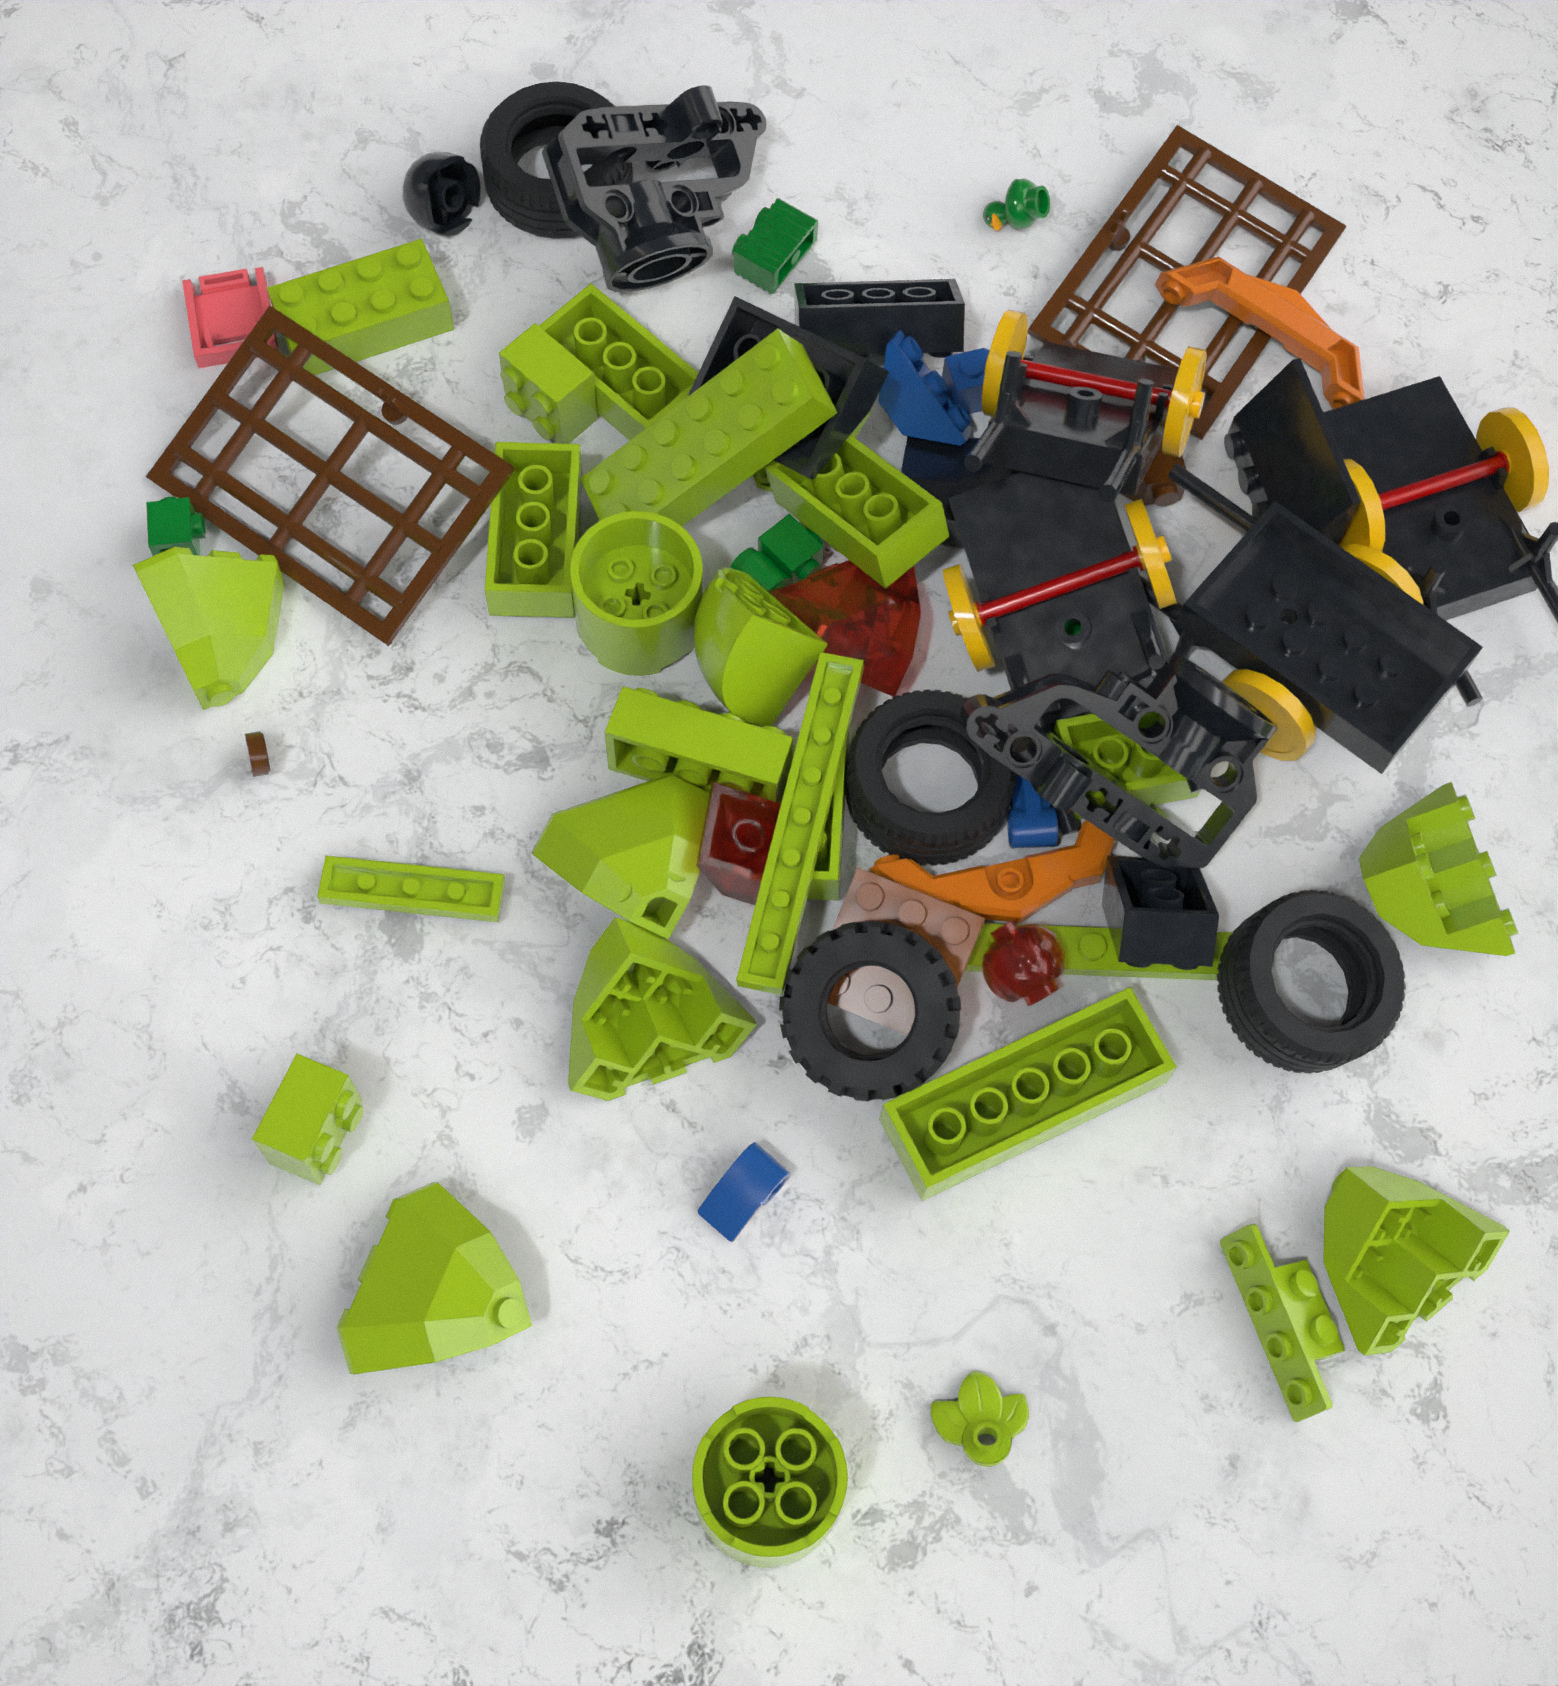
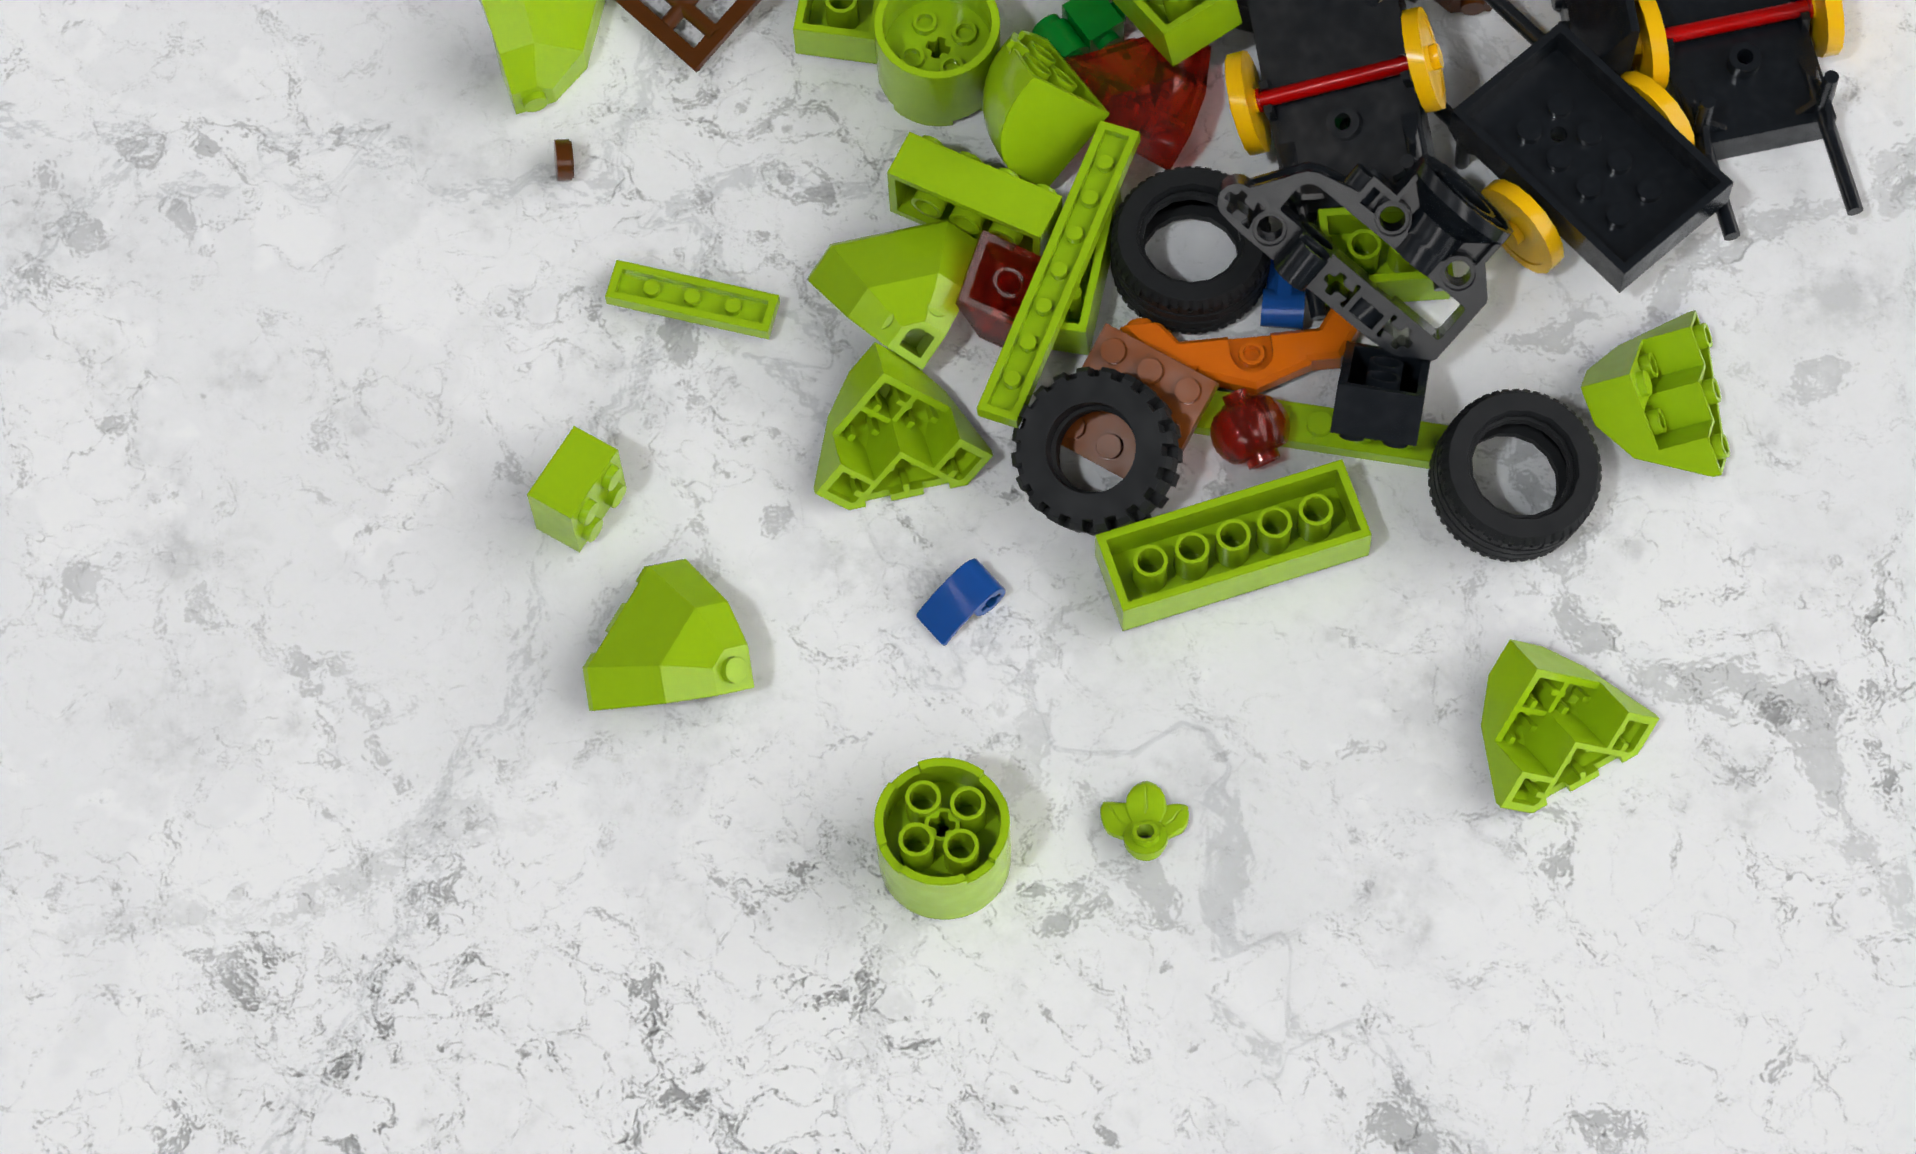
camera: 15 degrees right, 0 degrees up
lime bracket [1220,1224,1346,1422] -> none

